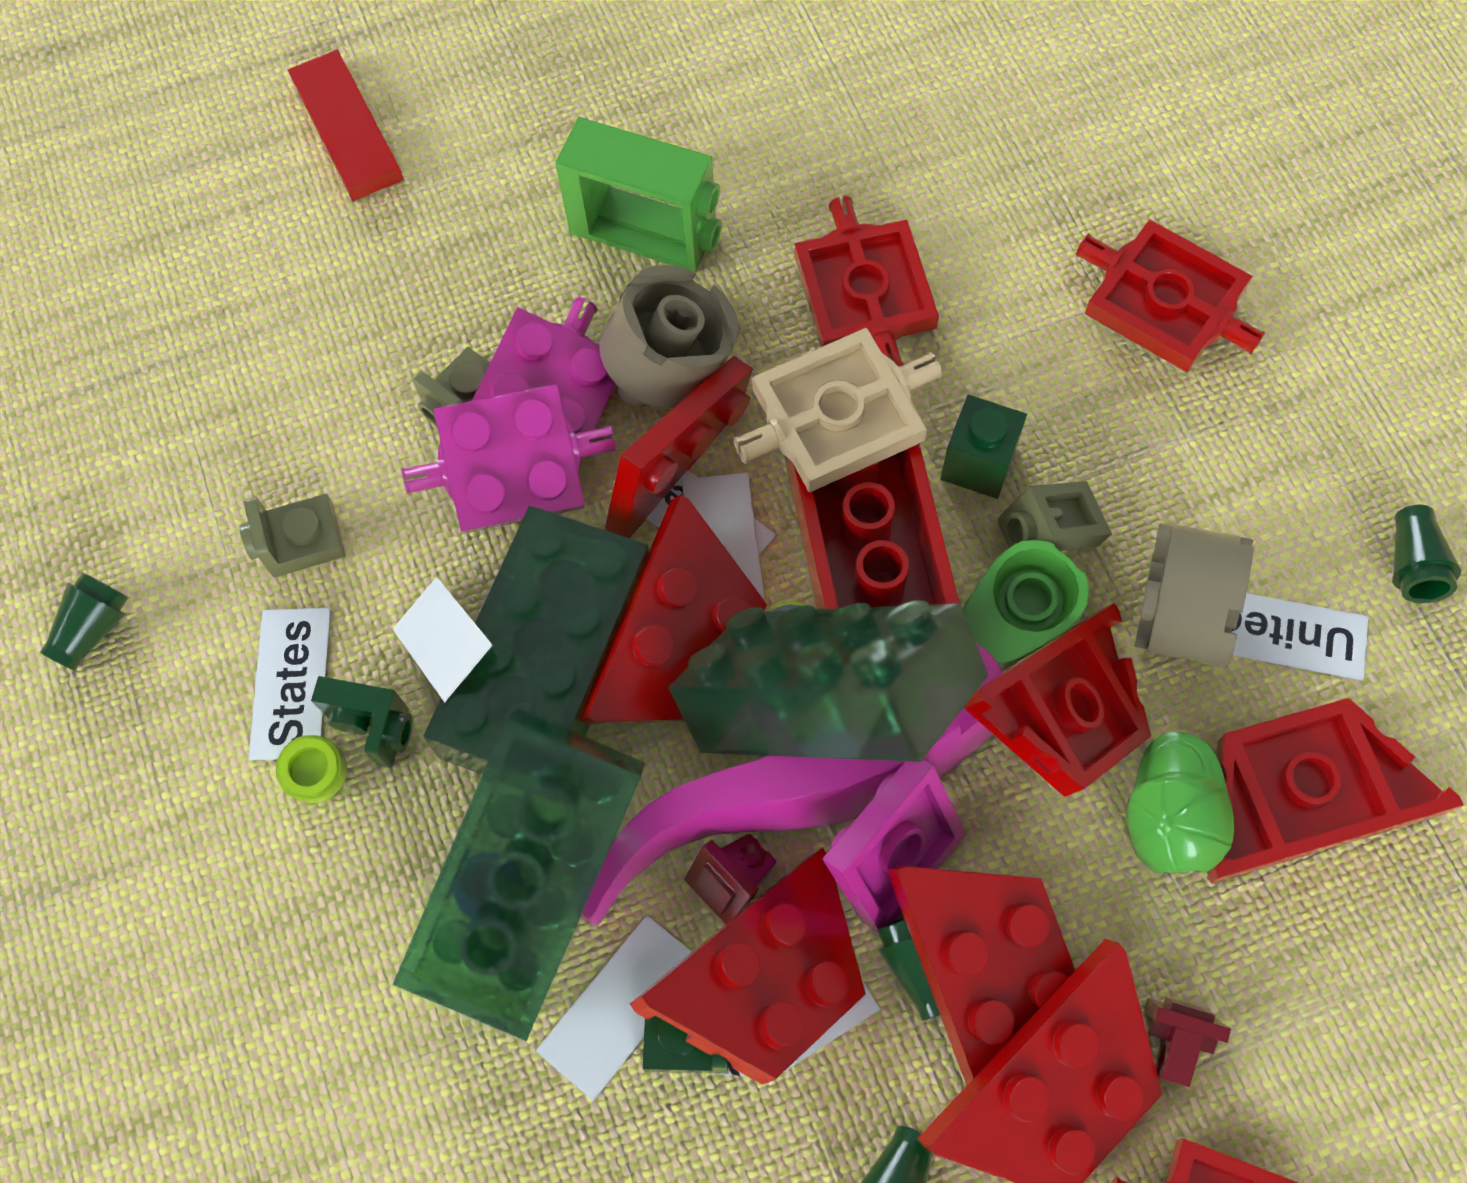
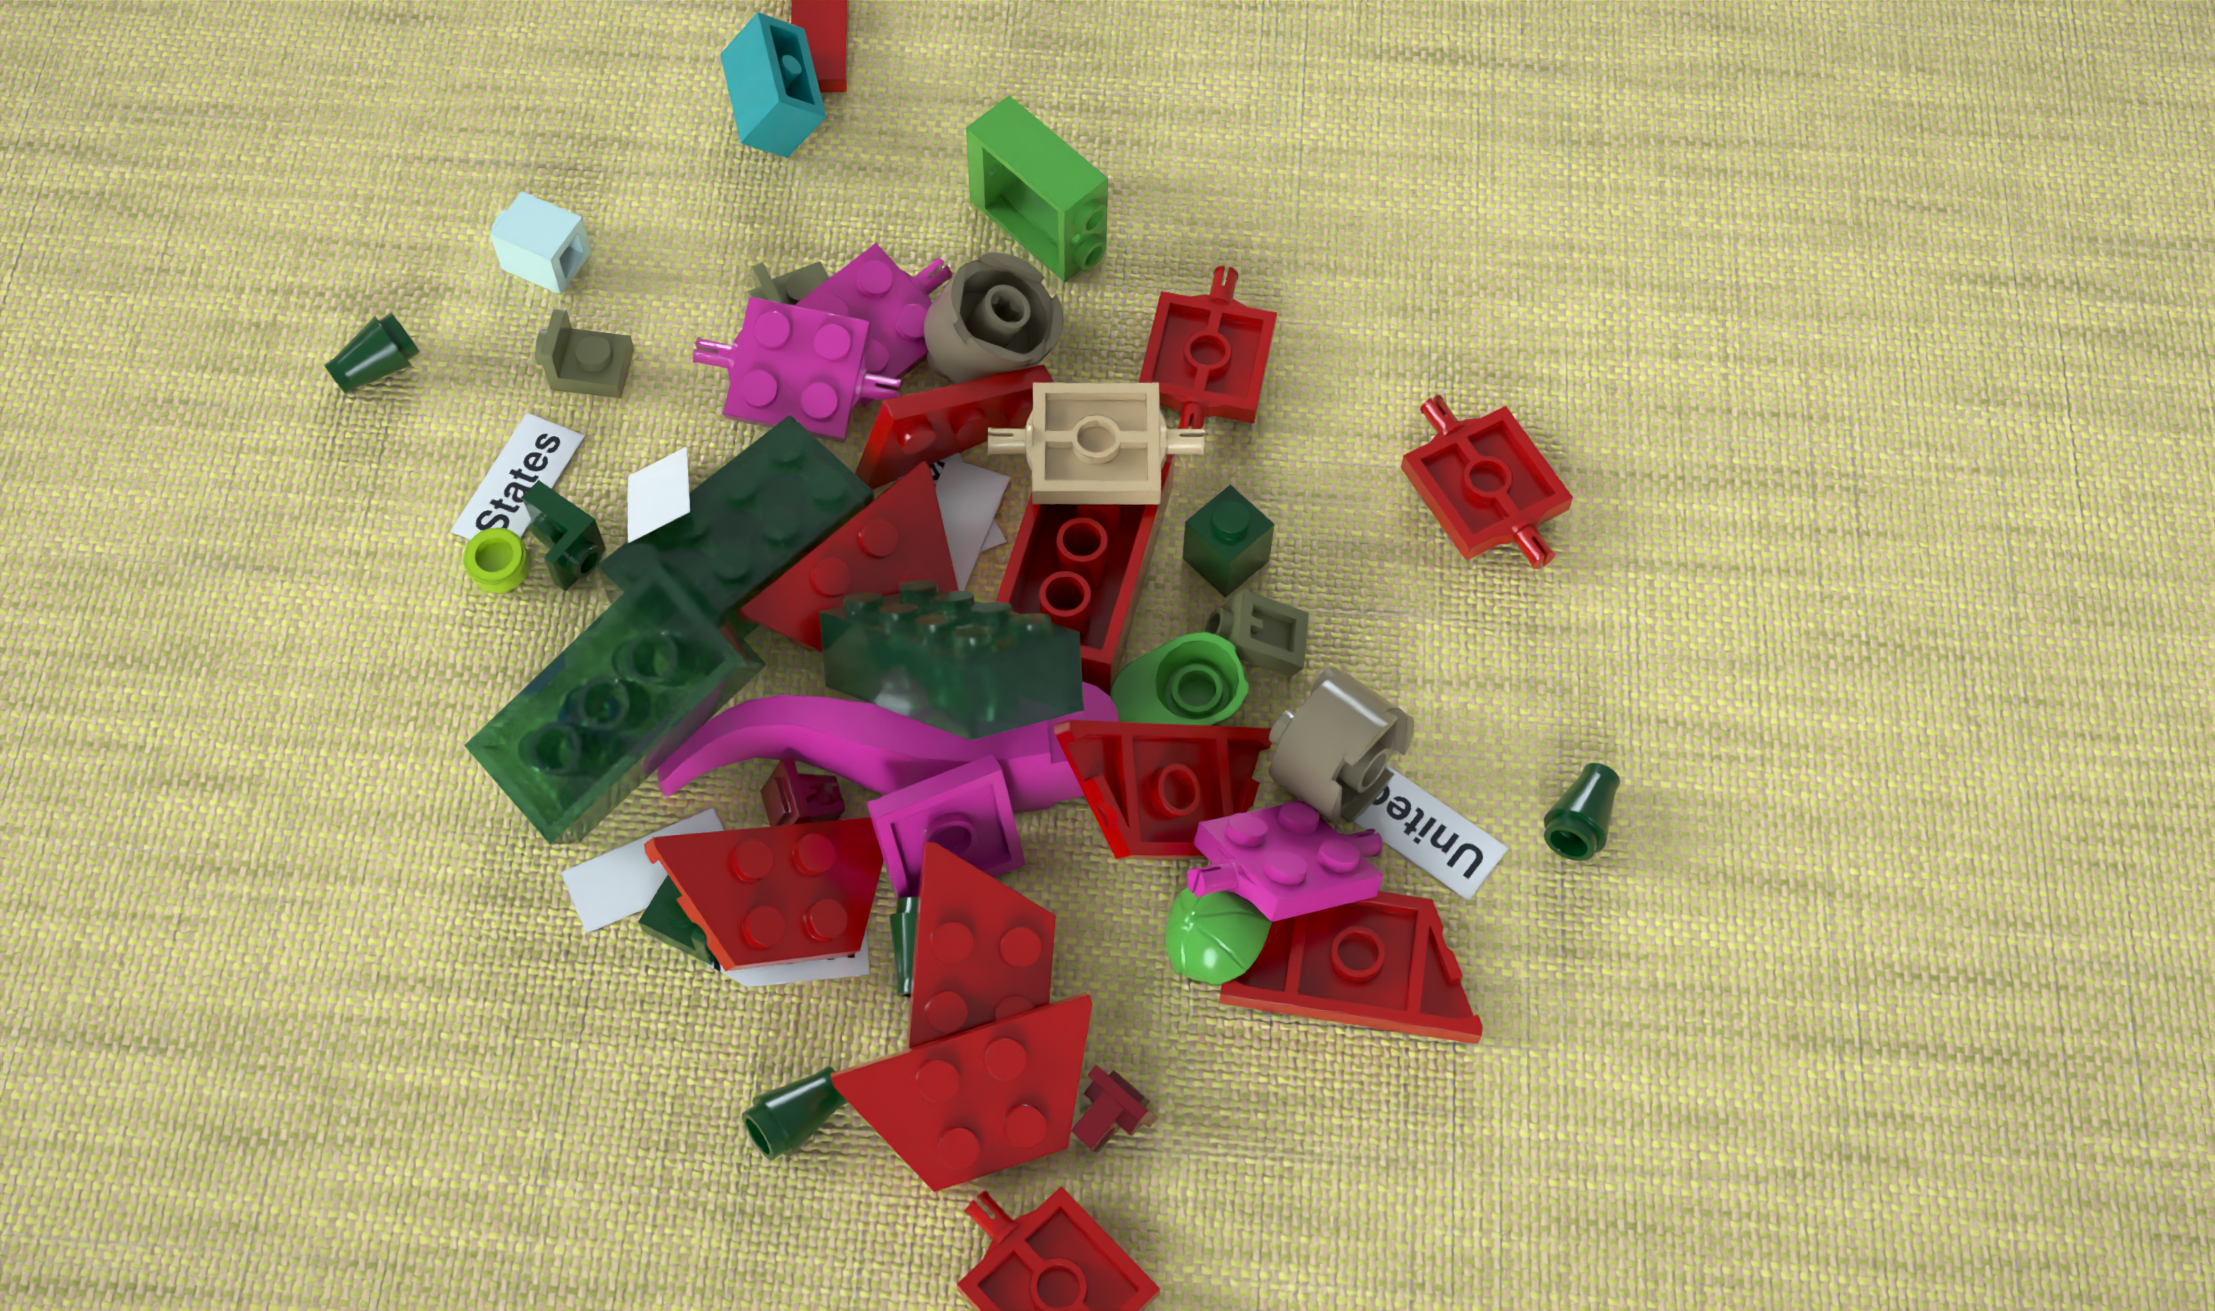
camera: 20 degrees right, 5 degrees down
none -> light aqua brick [490,191,592,295]
none -> teal brick [720,12,826,158]
none -> dark pink plate [1187,801,1383,922]

